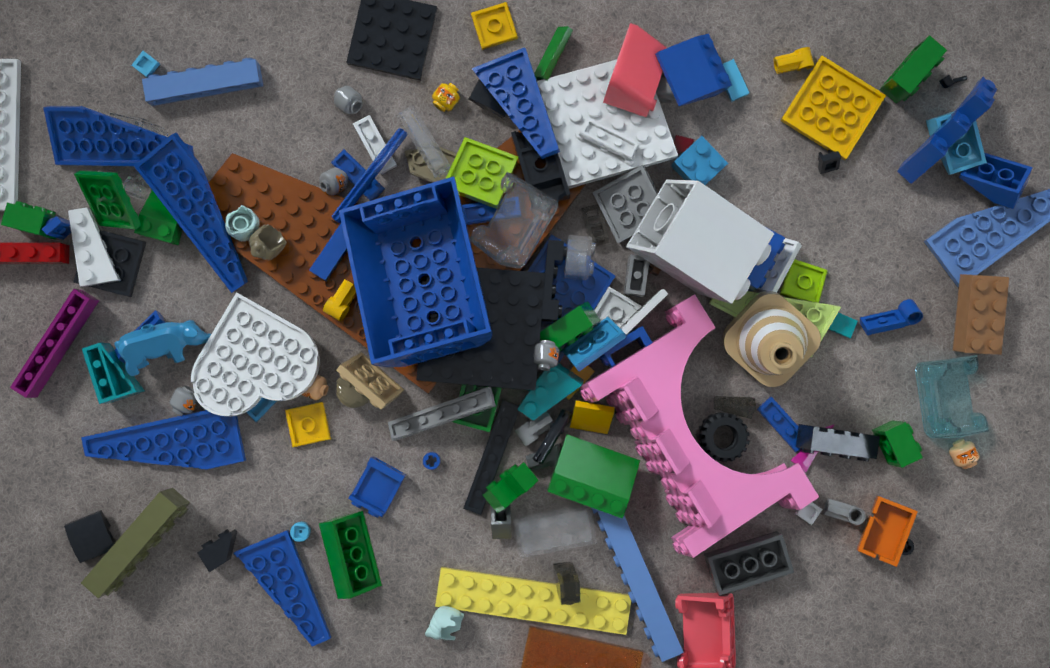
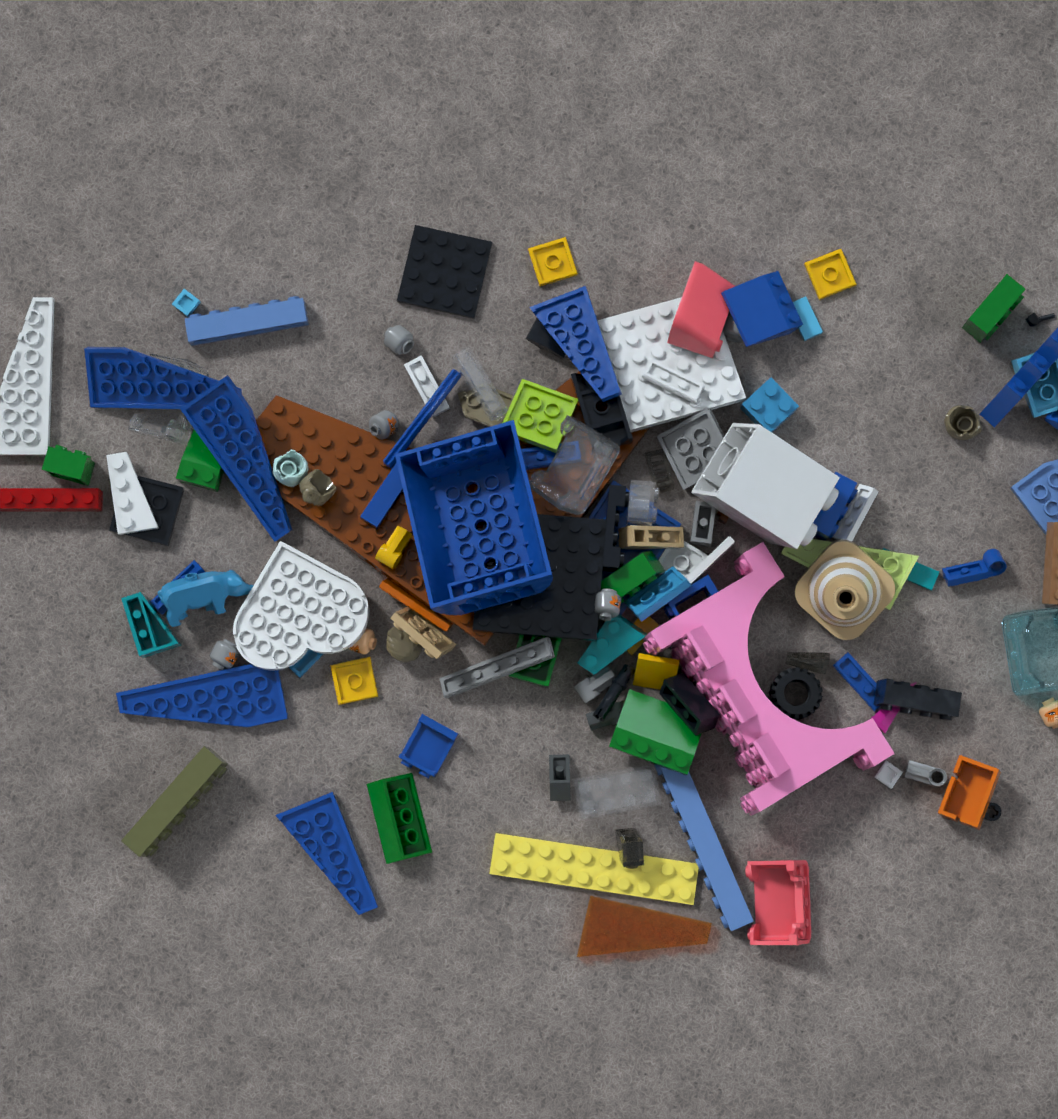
camera: 10 degrees right, 5 degrees down
magenta brick [10,289,100,398] -> none
blue plate [42,216,71,240] -> none
black slope [64,510,116,563] -> none
green plate [74,171,141,230] -> none
black slope [197,529,237,572] -> none
medium azure tile [290,521,311,542] -> none
blue tile [331,149,385,201] -> none
blue bush [423,452,440,470] -> none
light aqua hair [425,606,464,640] -> none
yellow head [432,83,460,112] -> none
black tile [463,400,519,515] -> none
green brick [483,462,539,513] -> none
green tile [534,26,573,81] -> none
dark red tile [674,135,694,154] -> none
dark grey brick [704,531,794,596] -> none
yellow piece [773,47,814,74] -> none
yellow plate [780,55,886,160] -> none
lime tile [780,259,828,303] -> none
black tile [818,150,841,174] -> none
green brick [872,420,923,468] -> none
none -> orange tile [379,579,453,631]
none -> tan slope [618,525,684,549]
none -> black brick [659,673,720,736]
none -> yellow tile [804,249,857,300]
none -> dark tan hair [944,405,982,441]

